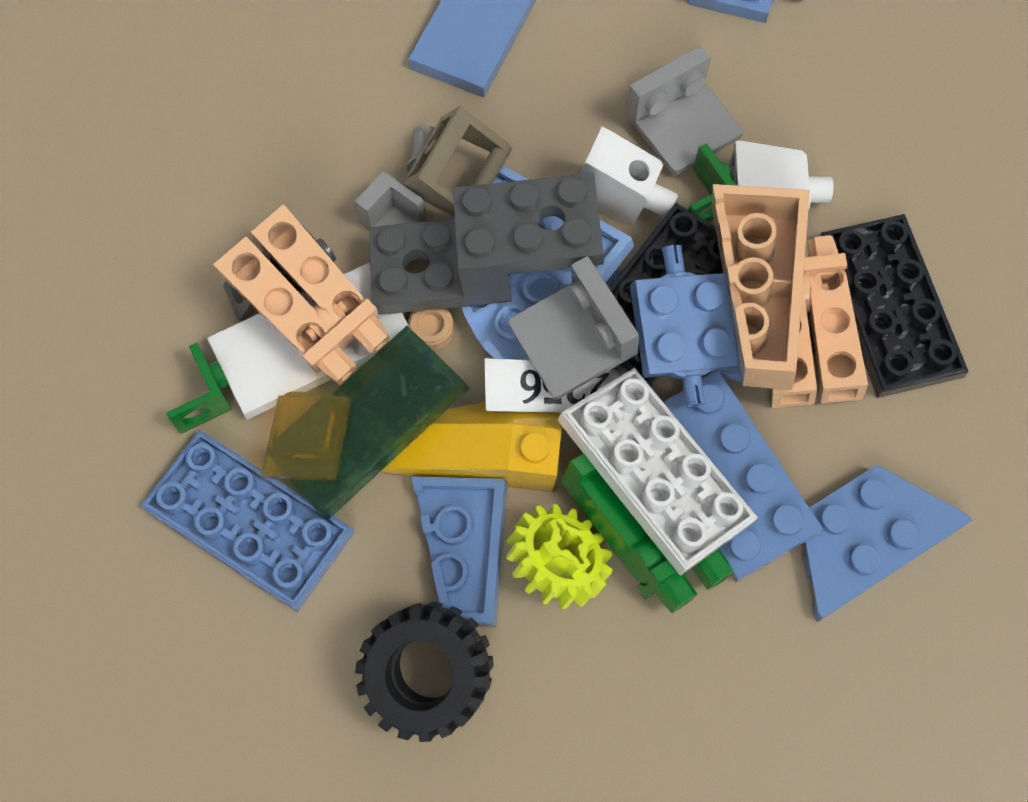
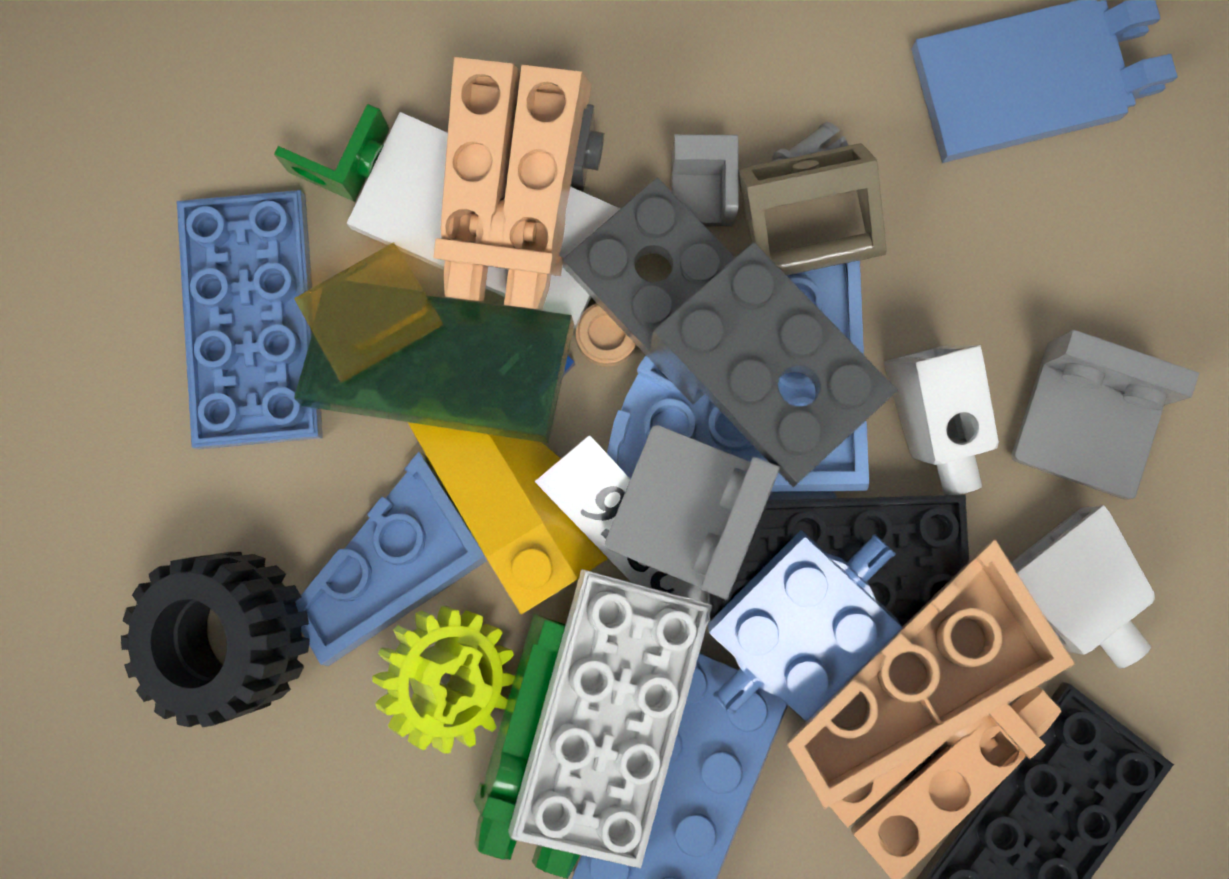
camera: 50 degrees right, 15 degrees up
green bracket [688,143,737,222] -> none

